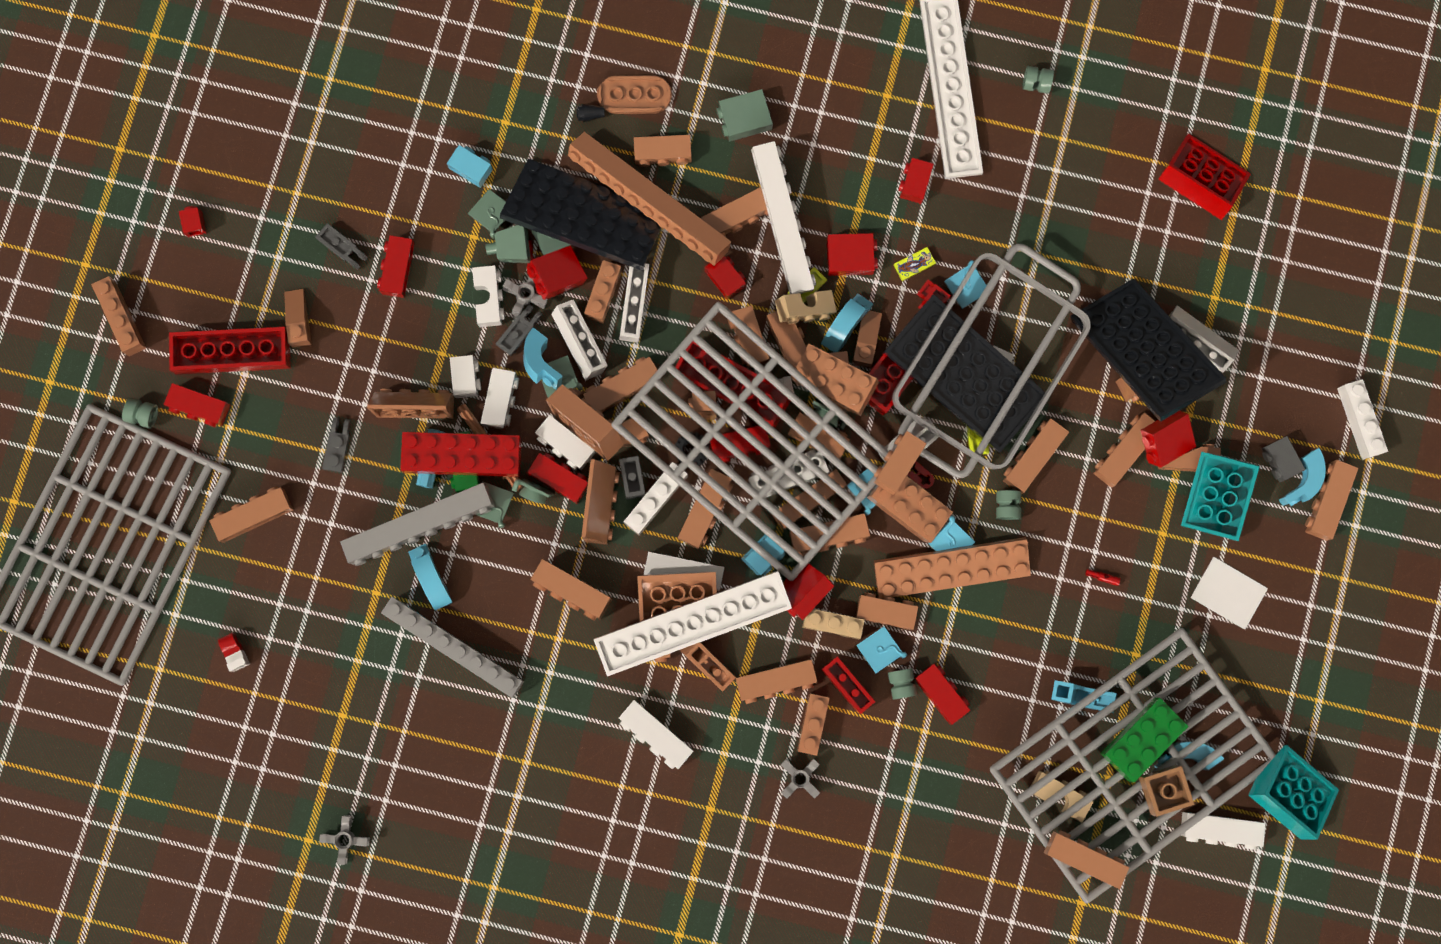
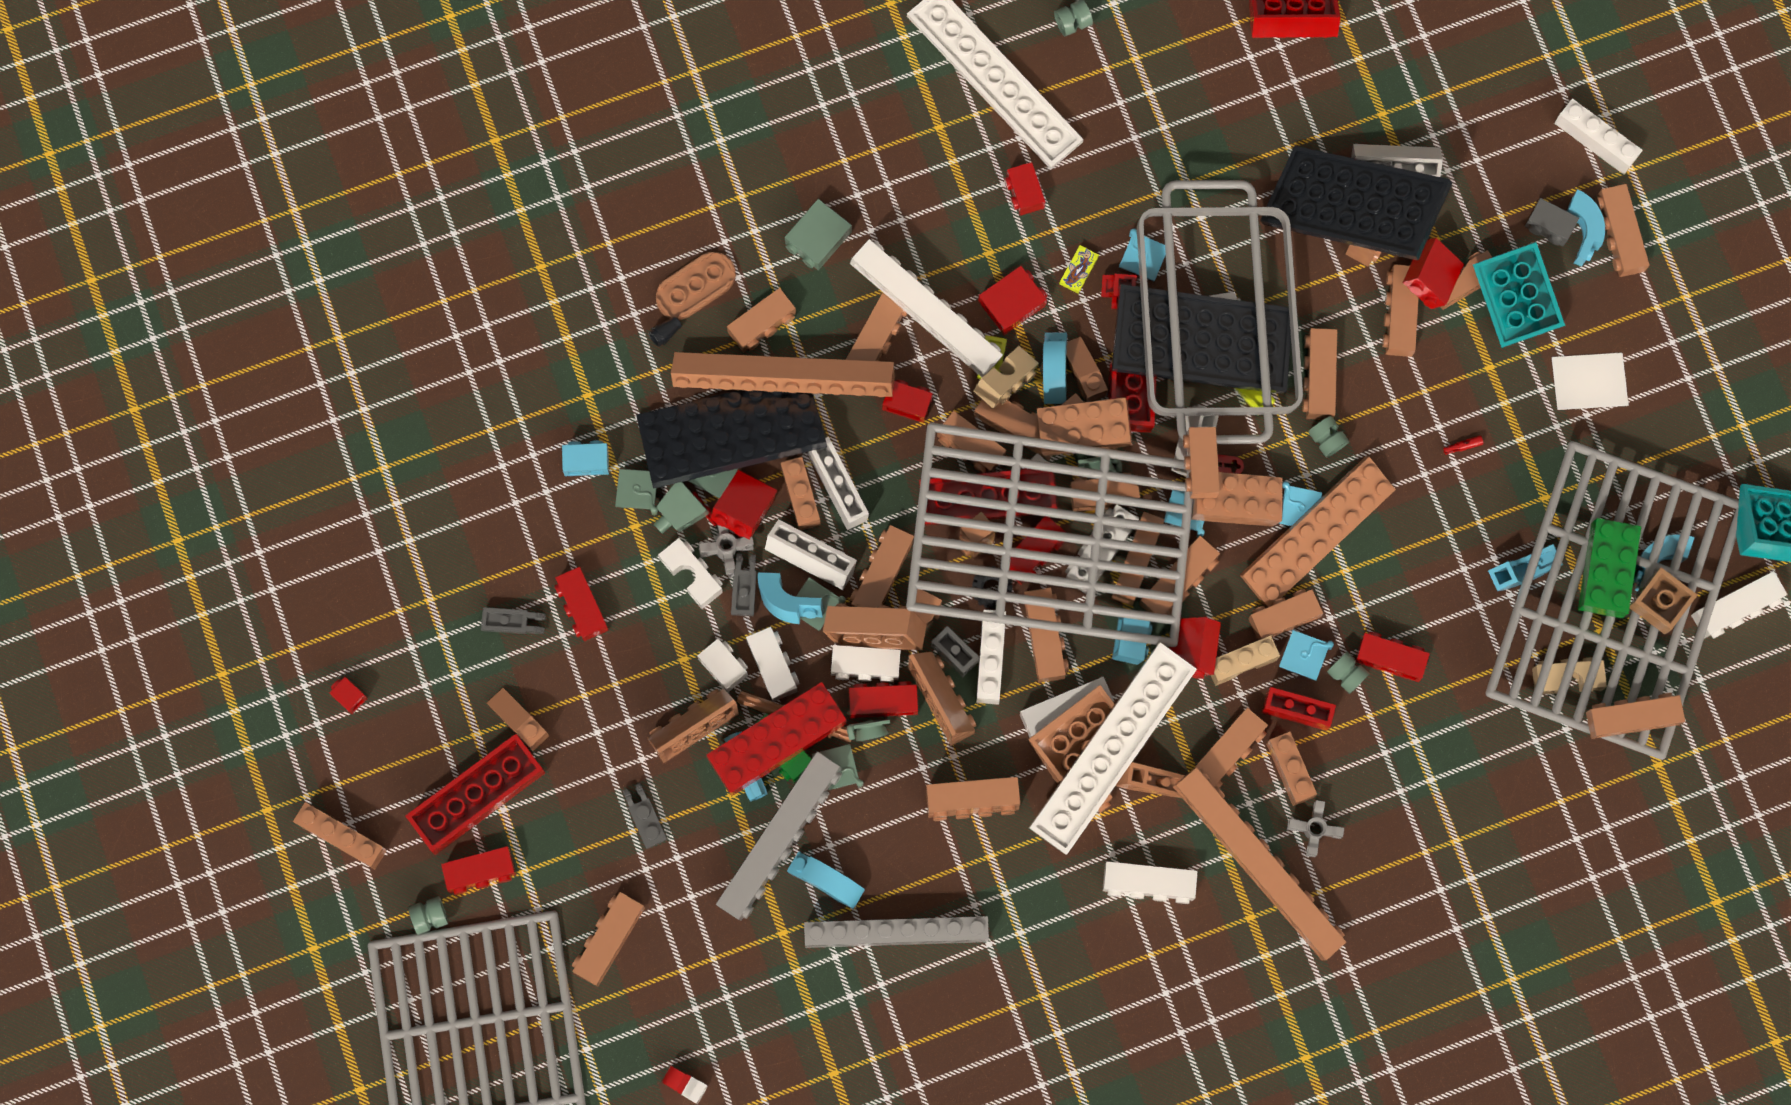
camera: 30 degrees left, 5 degrees down
none -> nougat brick [1173,768,1346,960]

